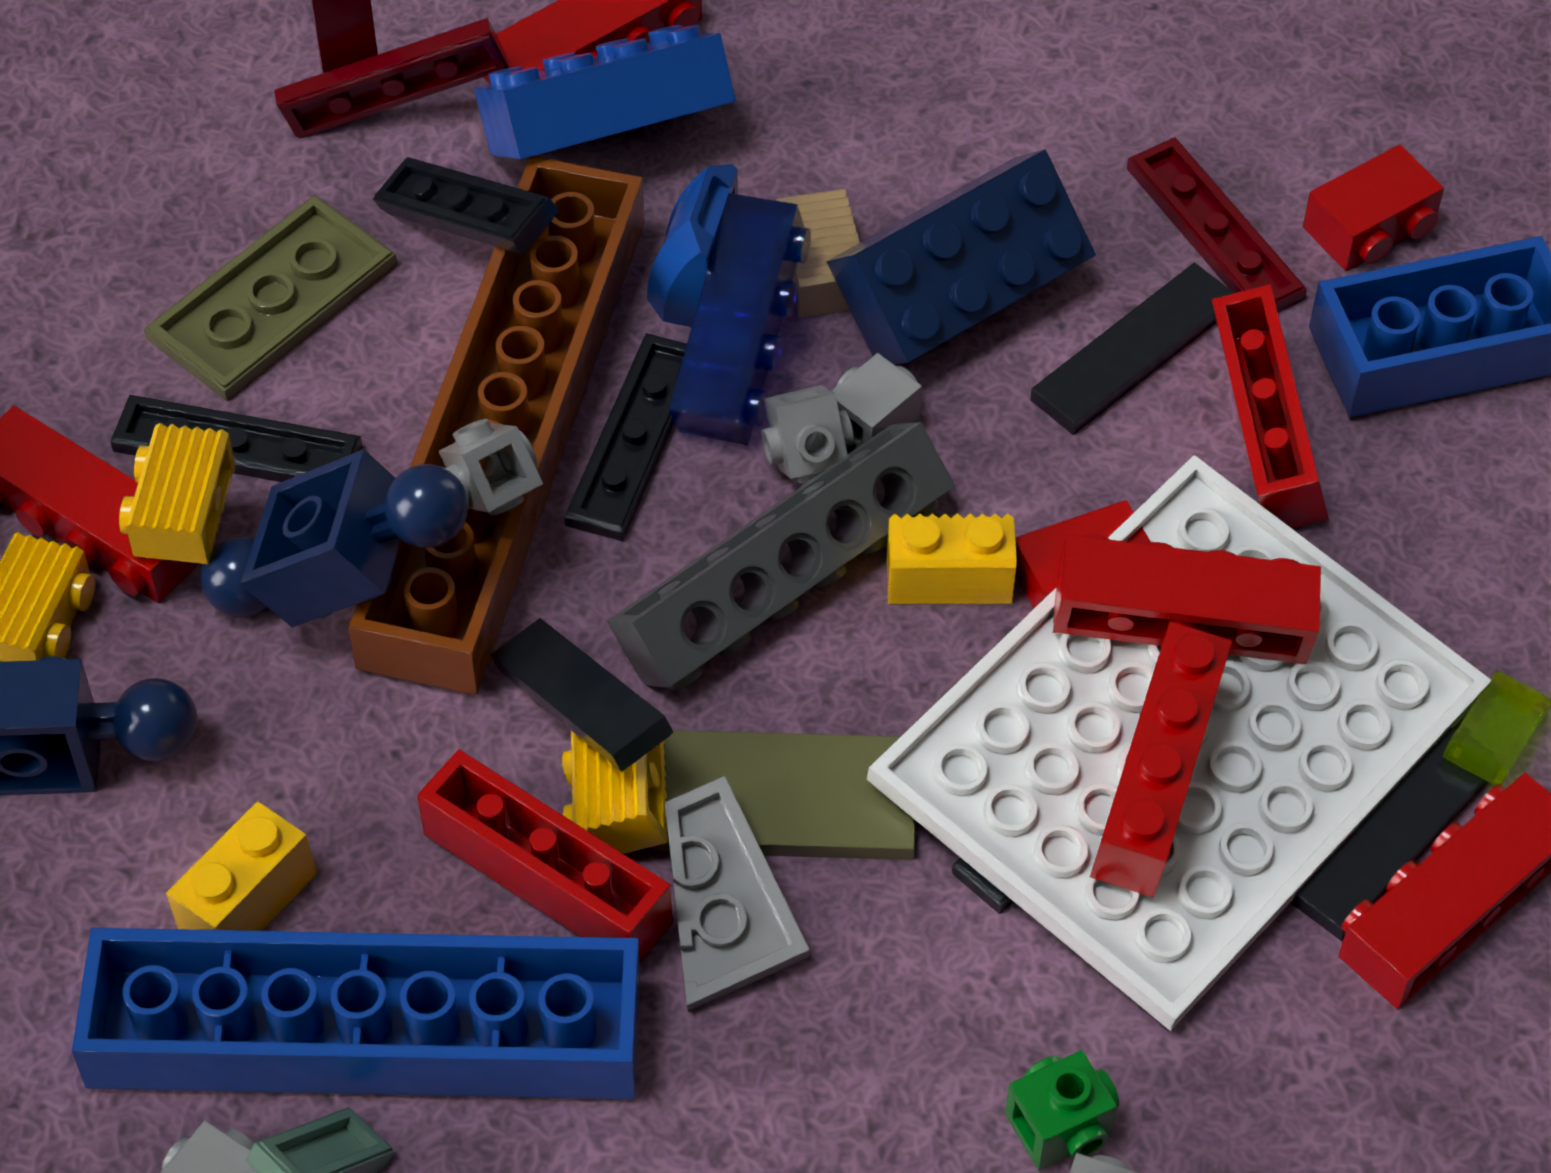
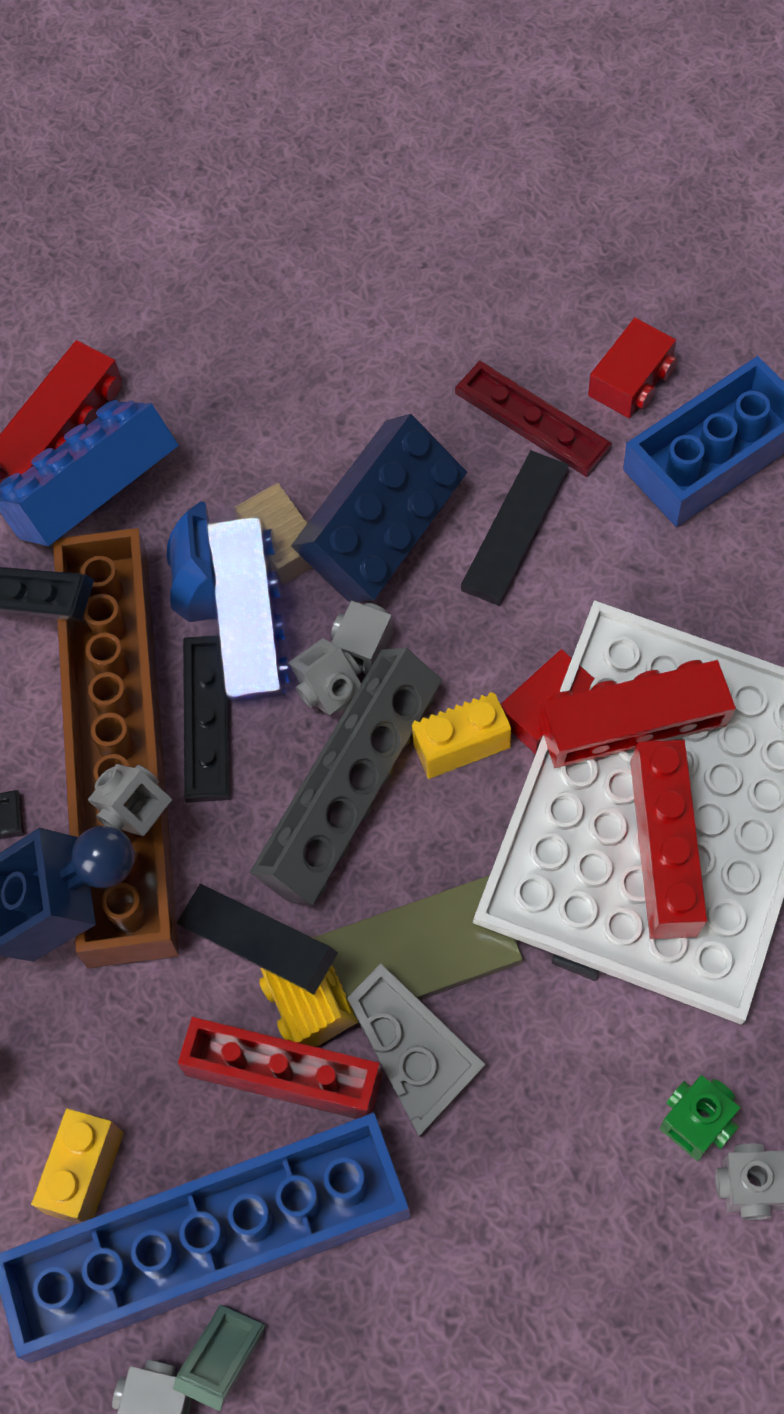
camera: 15 degrees left, 10 degrees up
red brick [1212,284,1329,528] -> none

